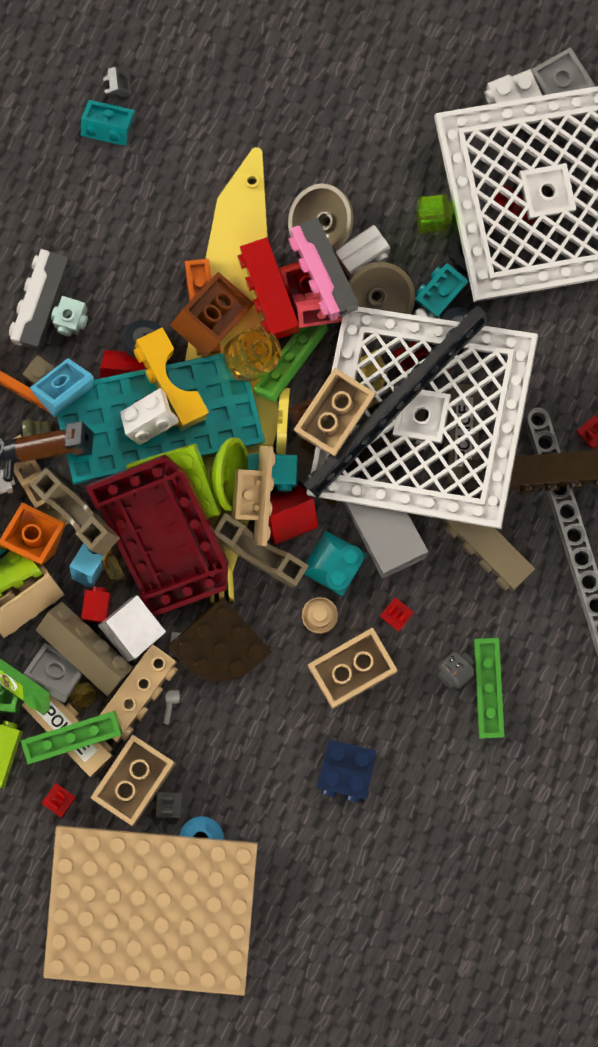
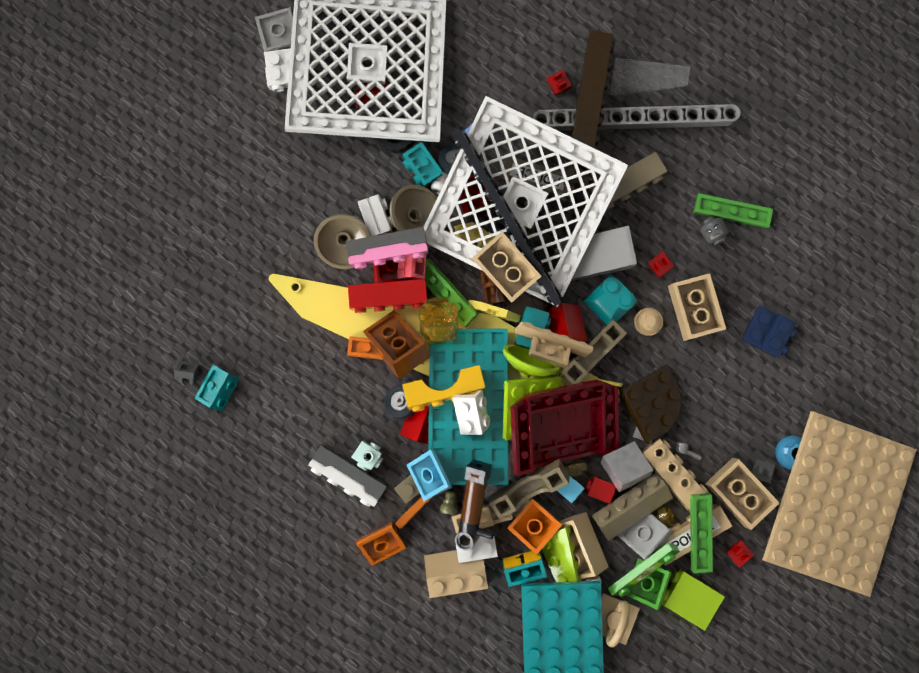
camera: 80 degrees left, 5 degrees up
clear neon green brick [416,194,454,234] -> none

